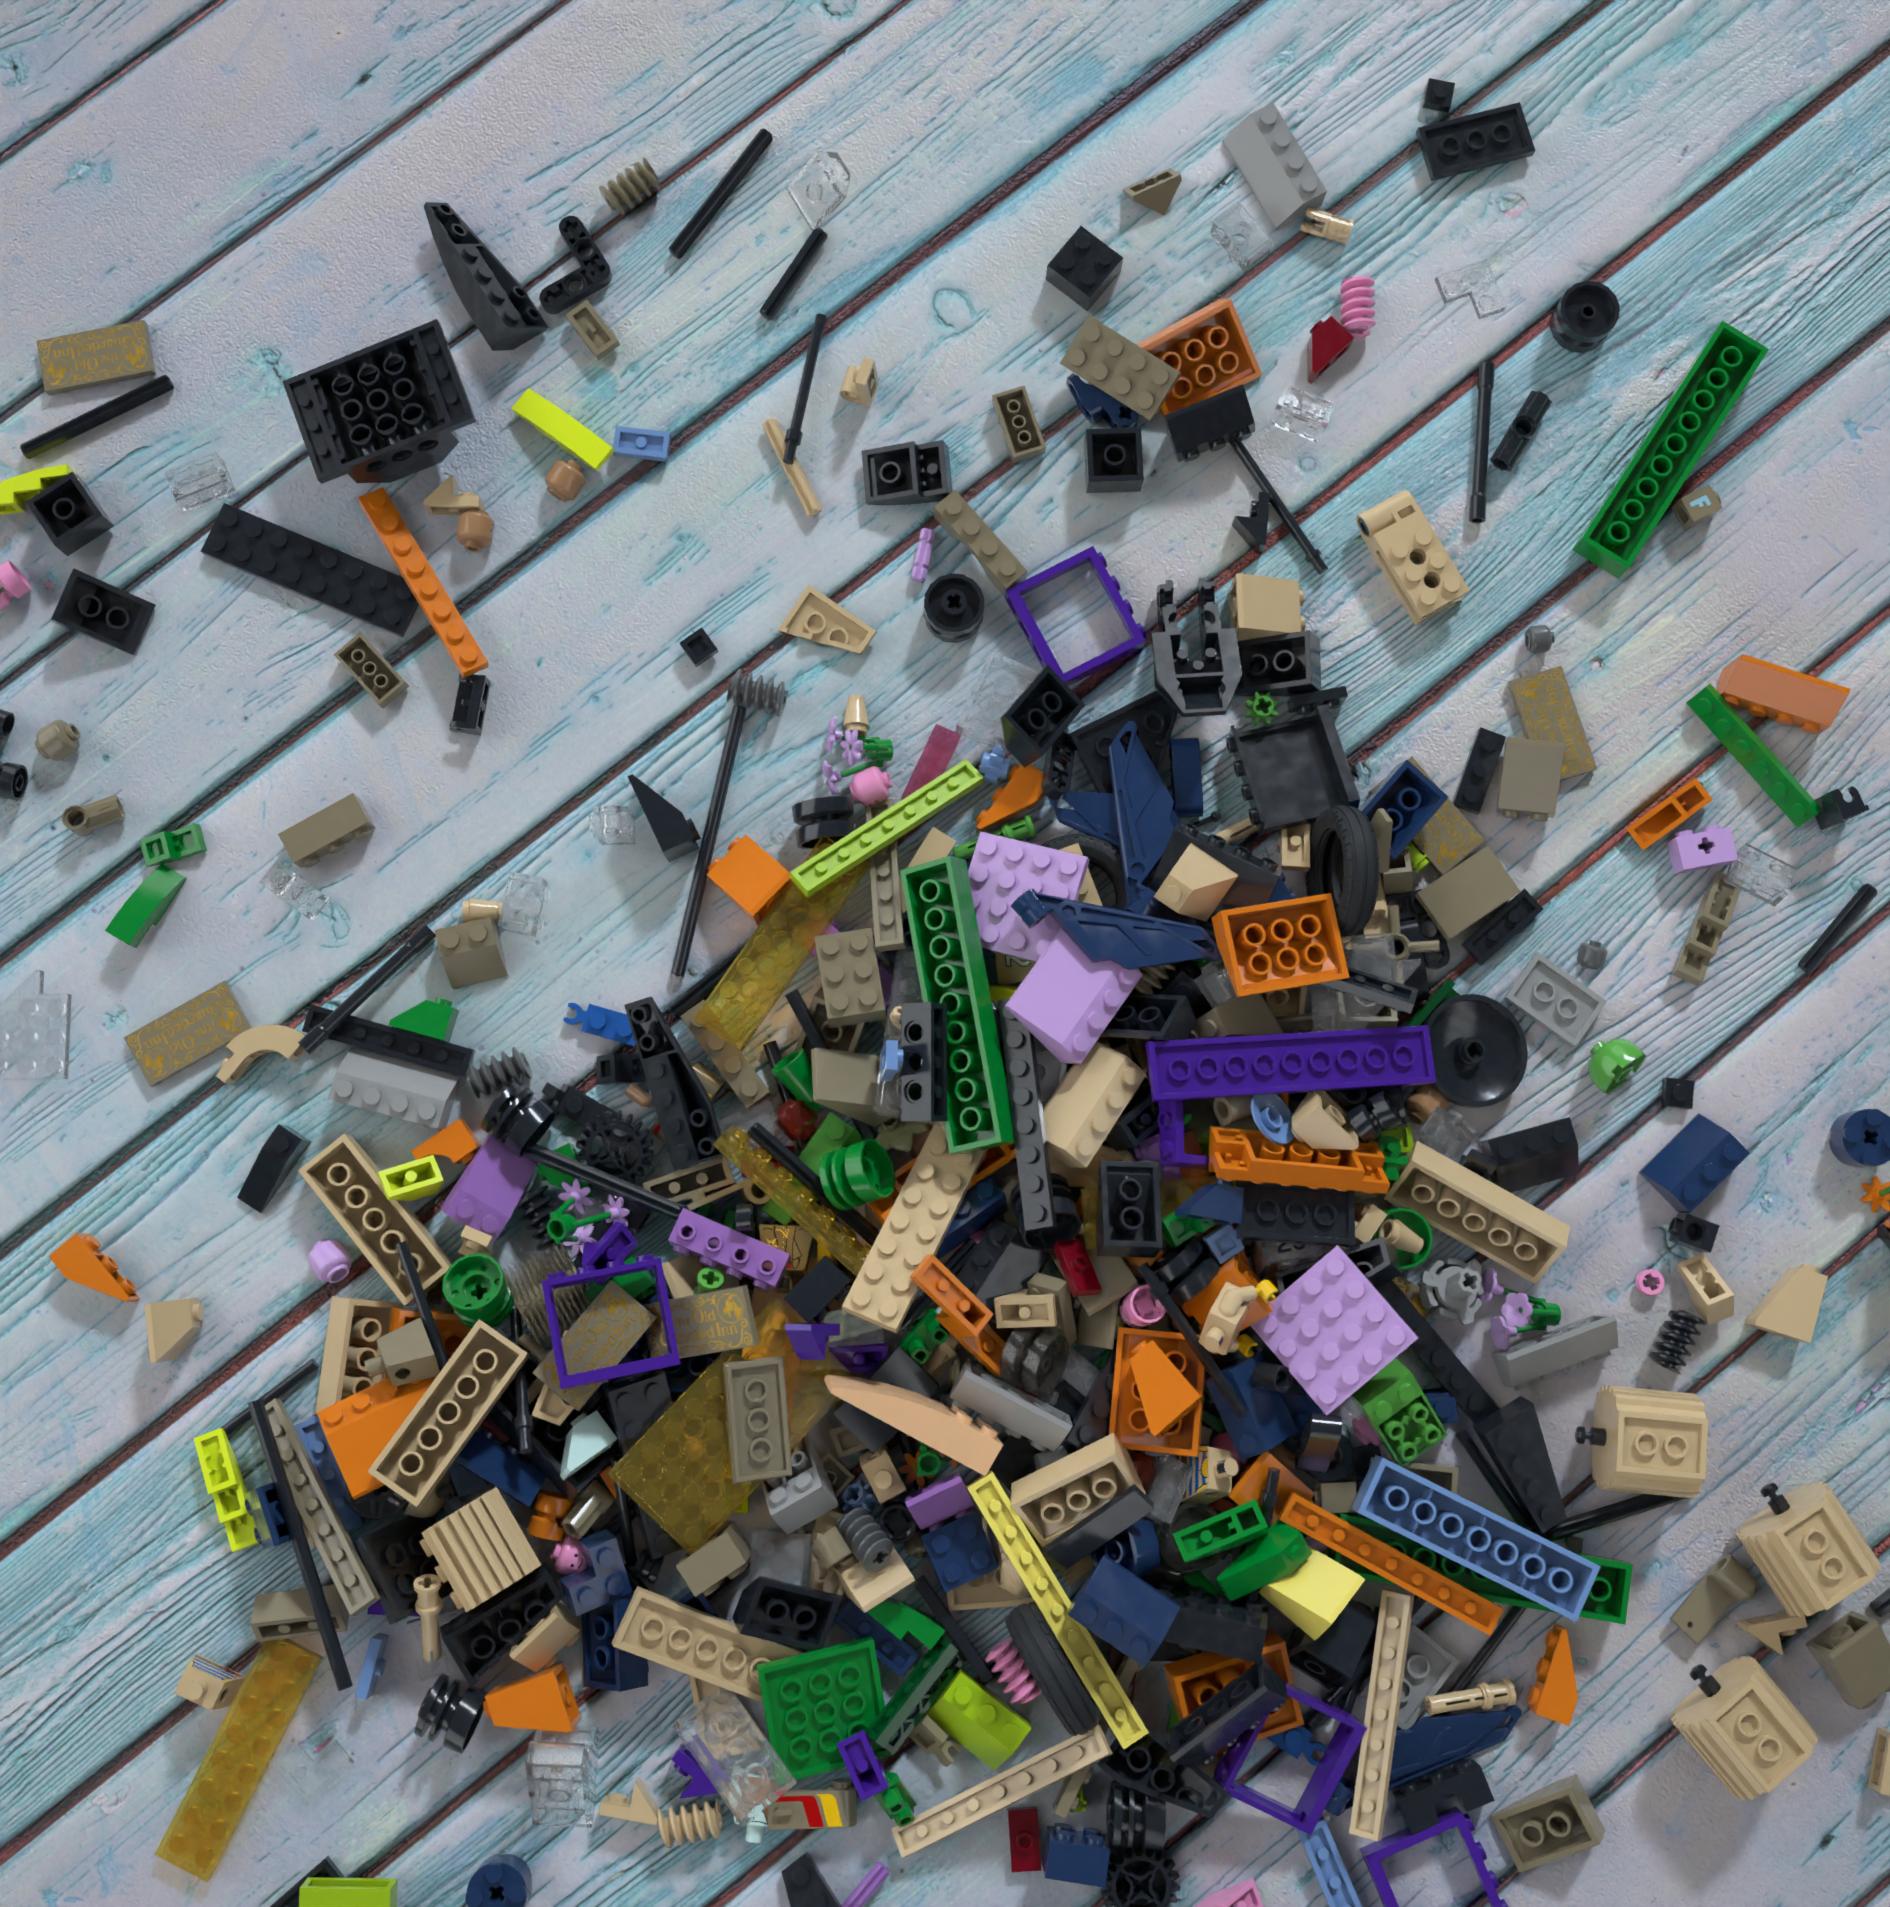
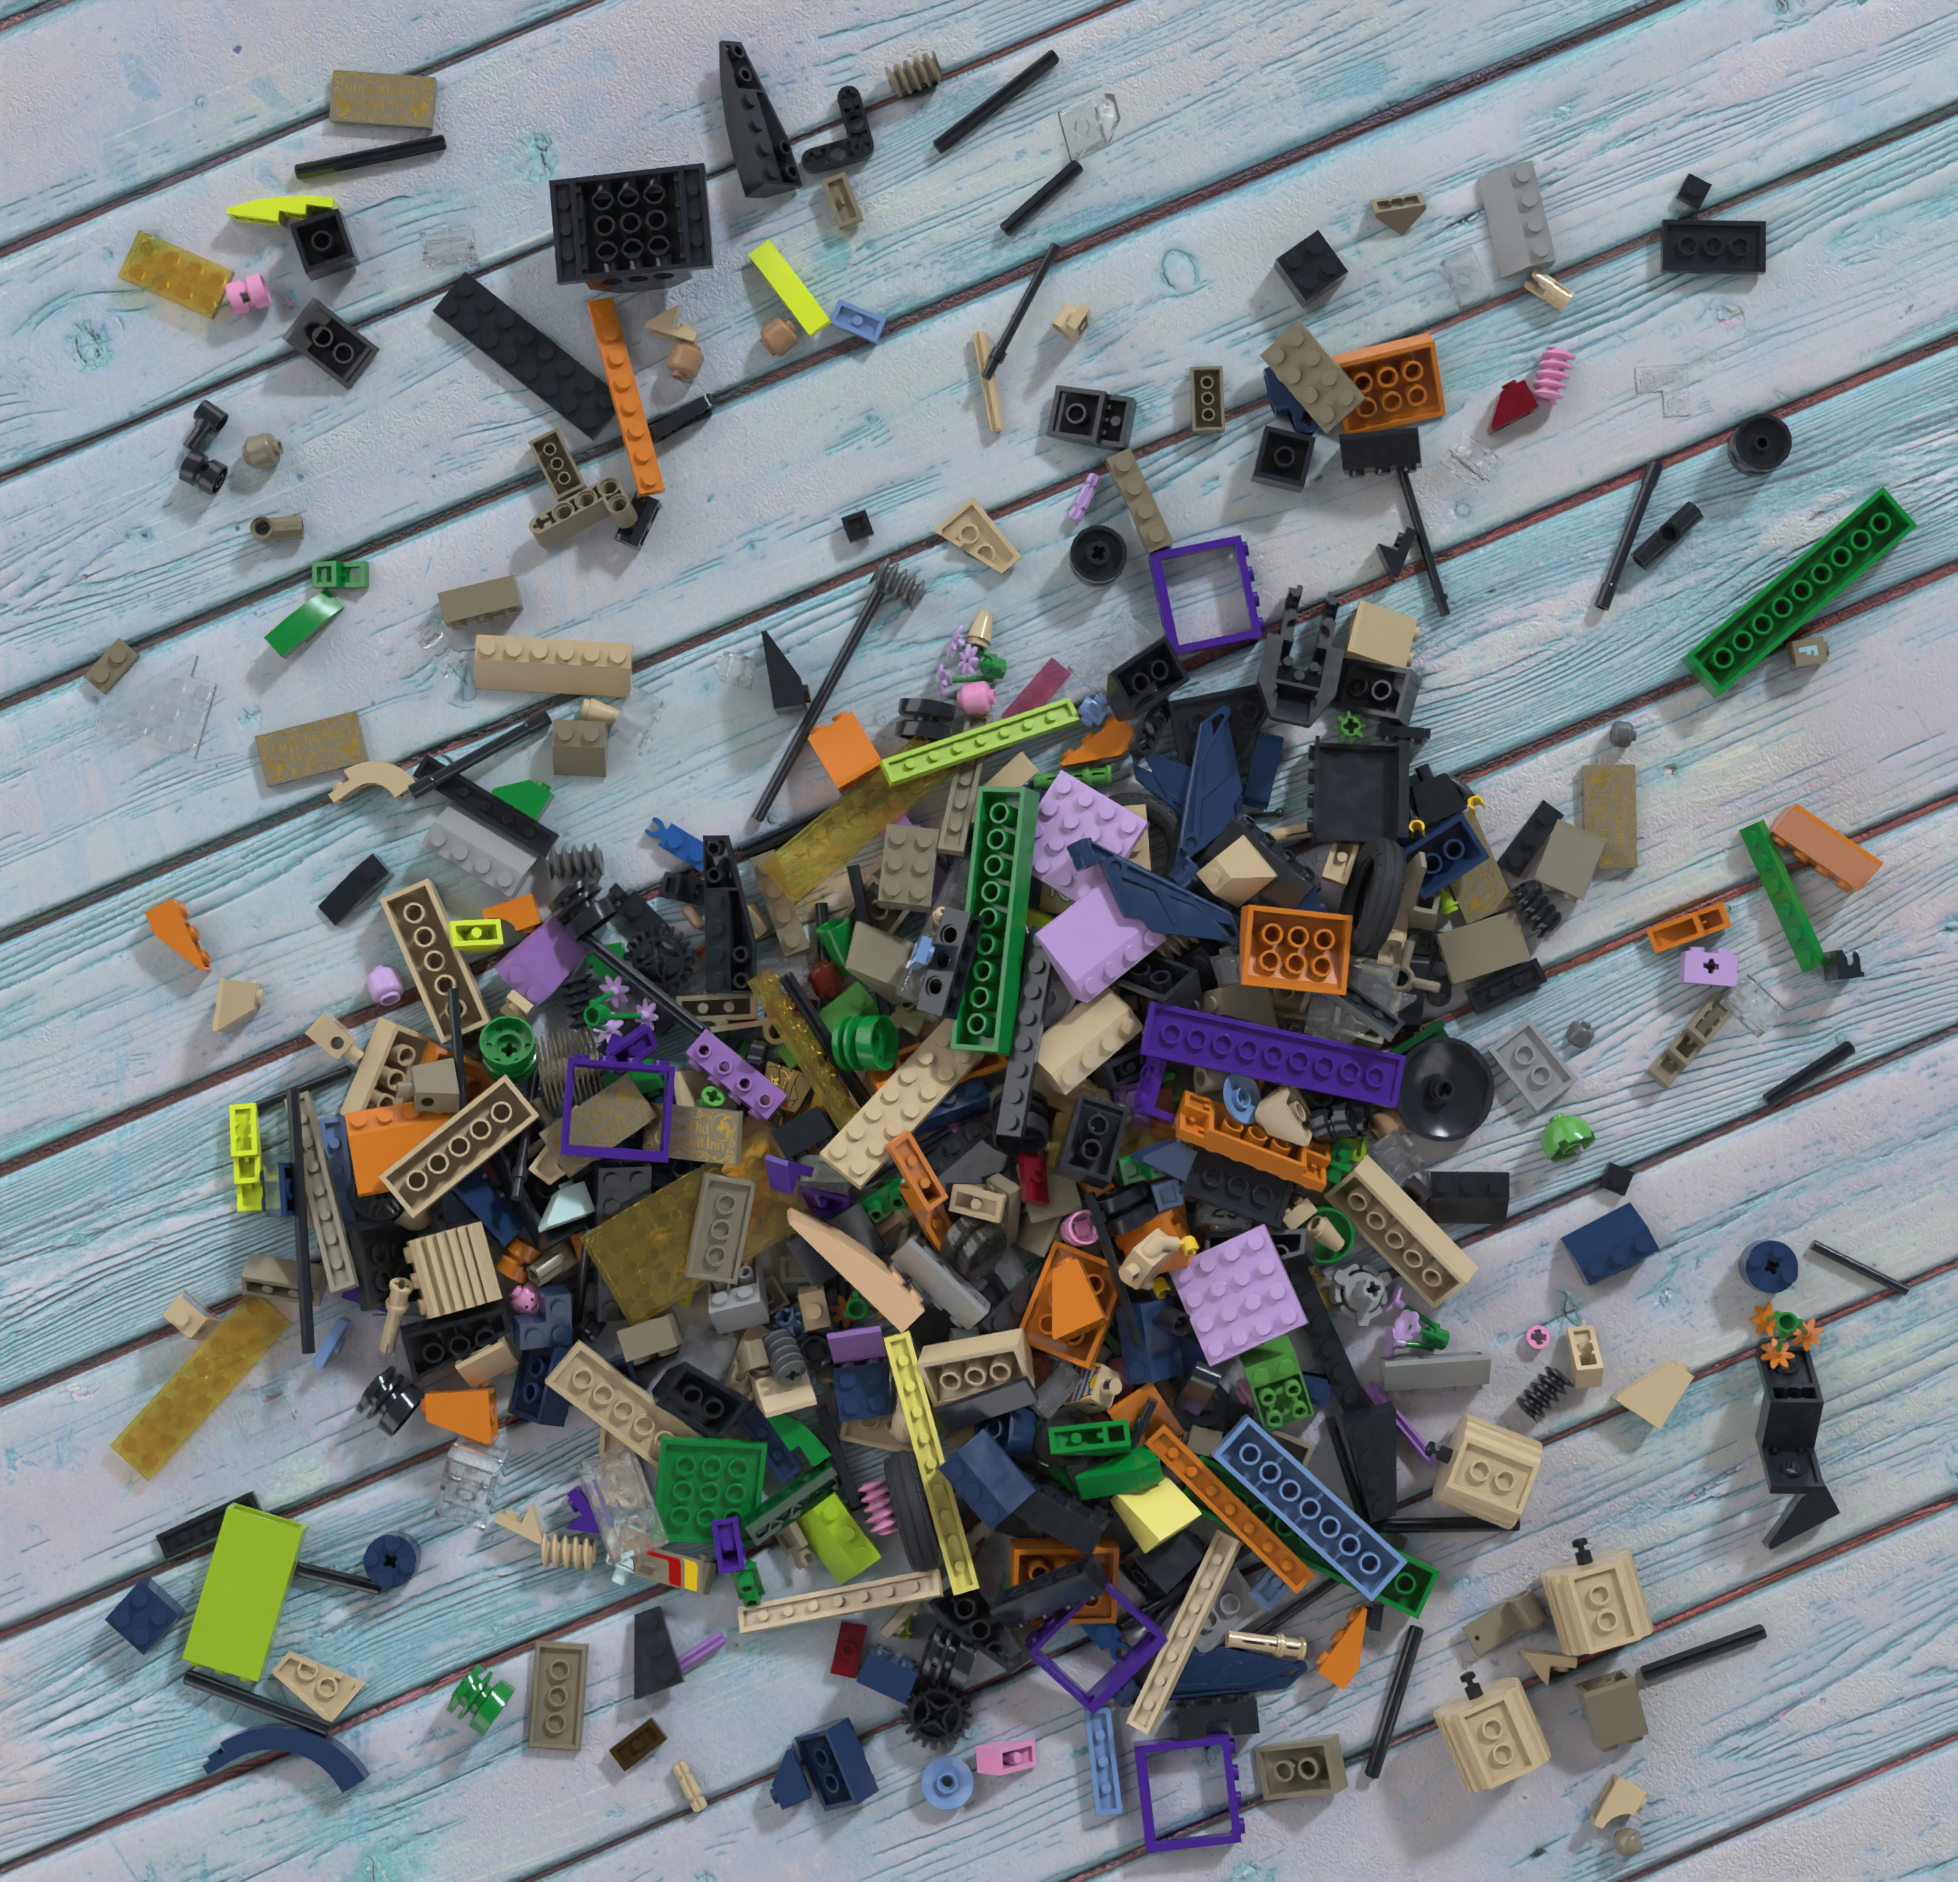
camera: 20 degrees right, 5 degrees up
tan hinge [1356,490,1470,626] -> none
black brick [1668,1213,1719,1253] -> none
none -> tan torso [305,1010,364,1065]
none -> tan slope [473,634,633,698]
none -> dark tan beam [529,477,638,548]
none -> black beam [649,393,717,444]
none -> medium blue plate [1248,1567,1289,1611]
none -> medium lavender axle [1363,1381,1438,1468]
none -> black axle [1365,1625,1424,1779]
none -> black plate [1366,1600,1384,1632]
none -> black torso [1409,763,1485,838]
none -> black piece [1506,880,1562,938]

